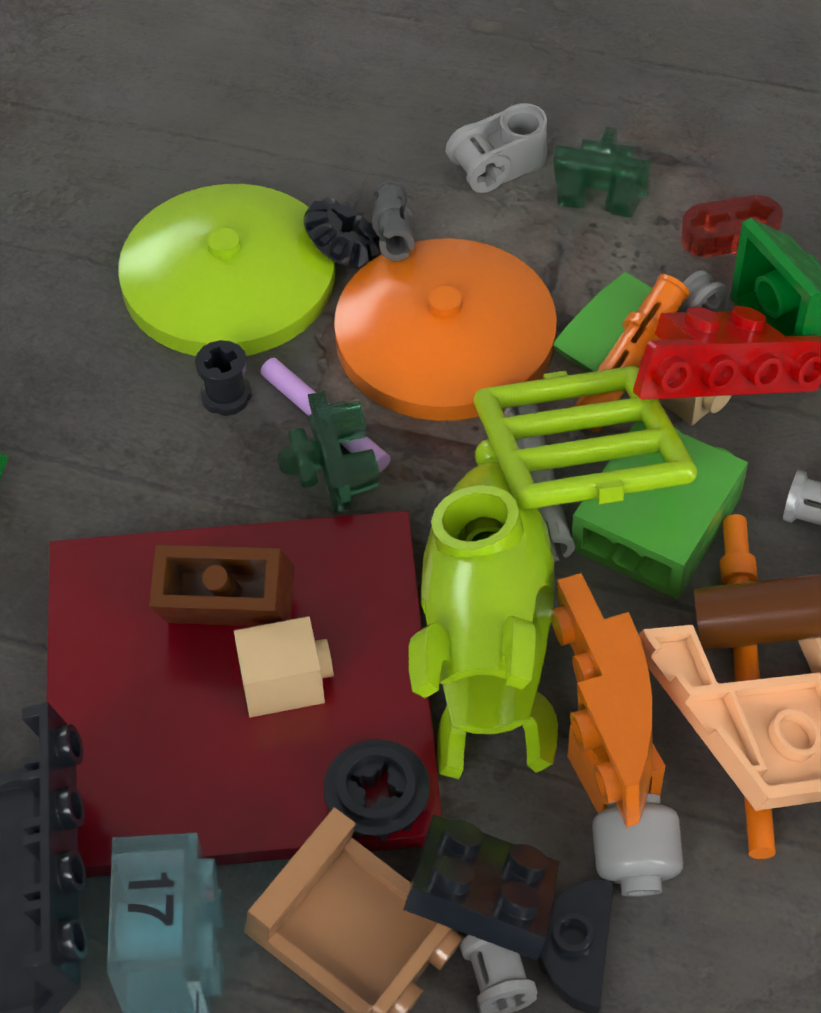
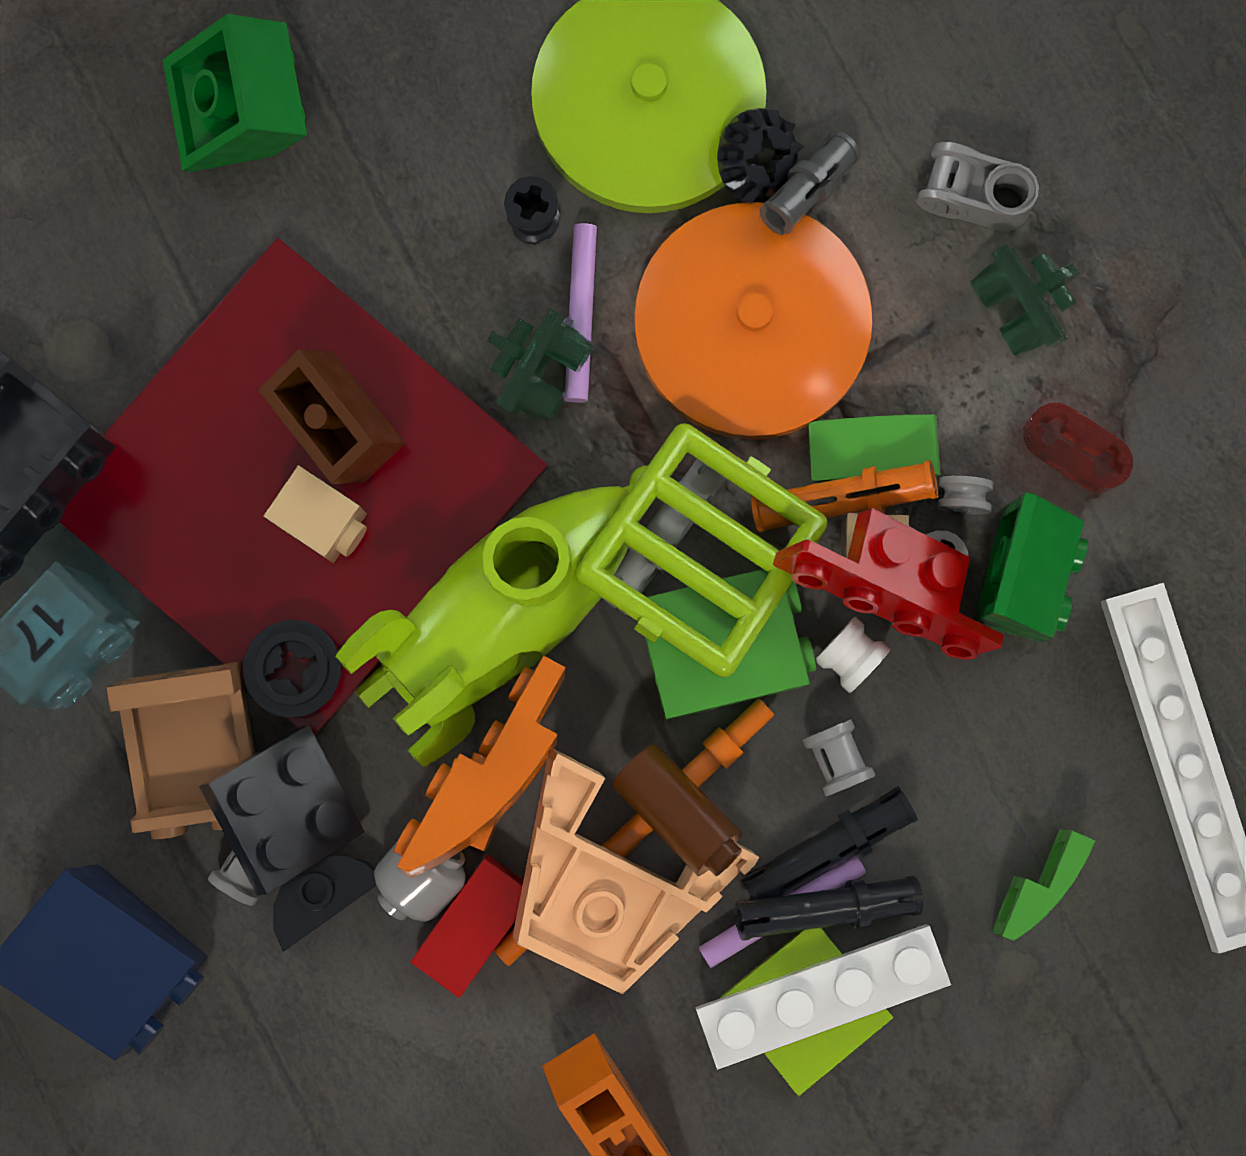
camera: 45 degrees right, 30 degrees up
none -> red slope [410,855,523,998]
none -> white wheel [815,616,891,693]

